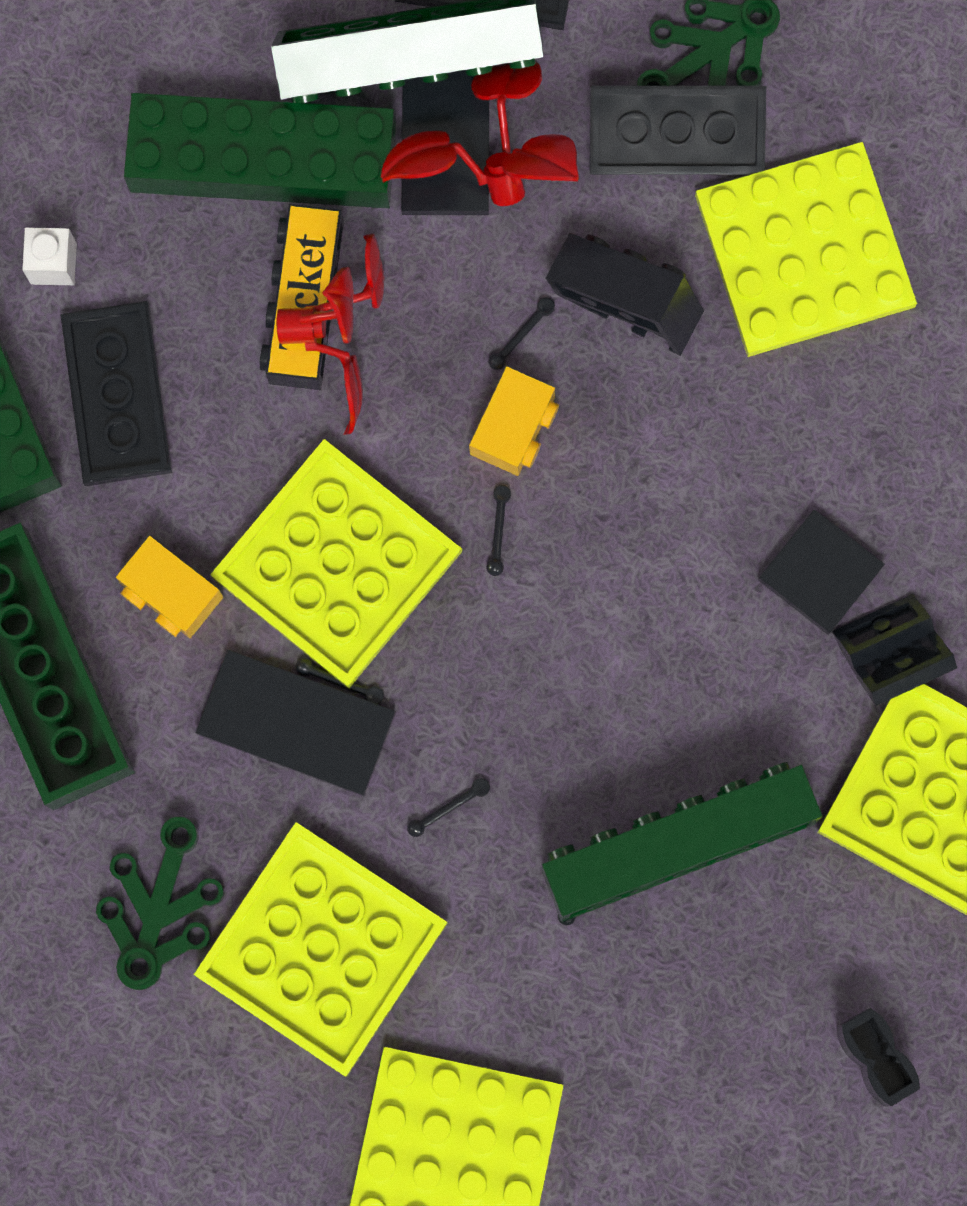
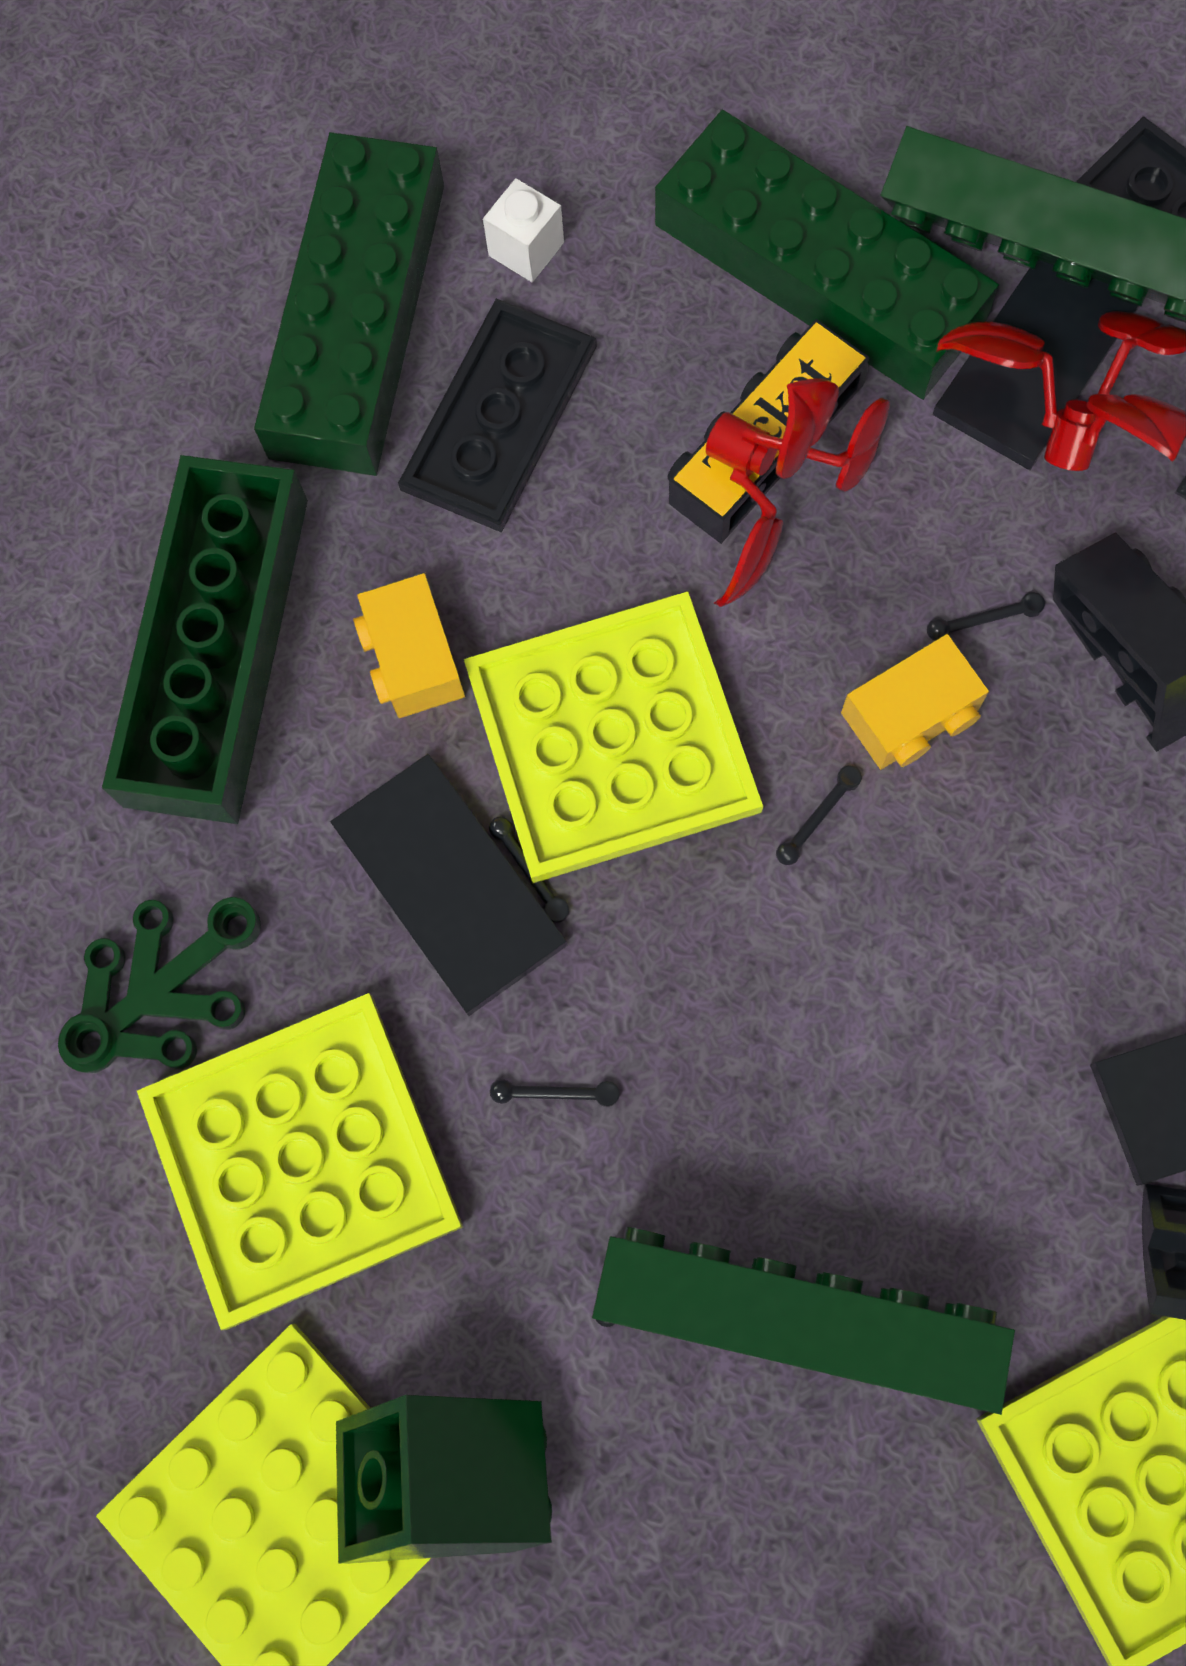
camera: 35 degrees right, 5 degrees down
none -> dark green slope [336,1395,552,1564]

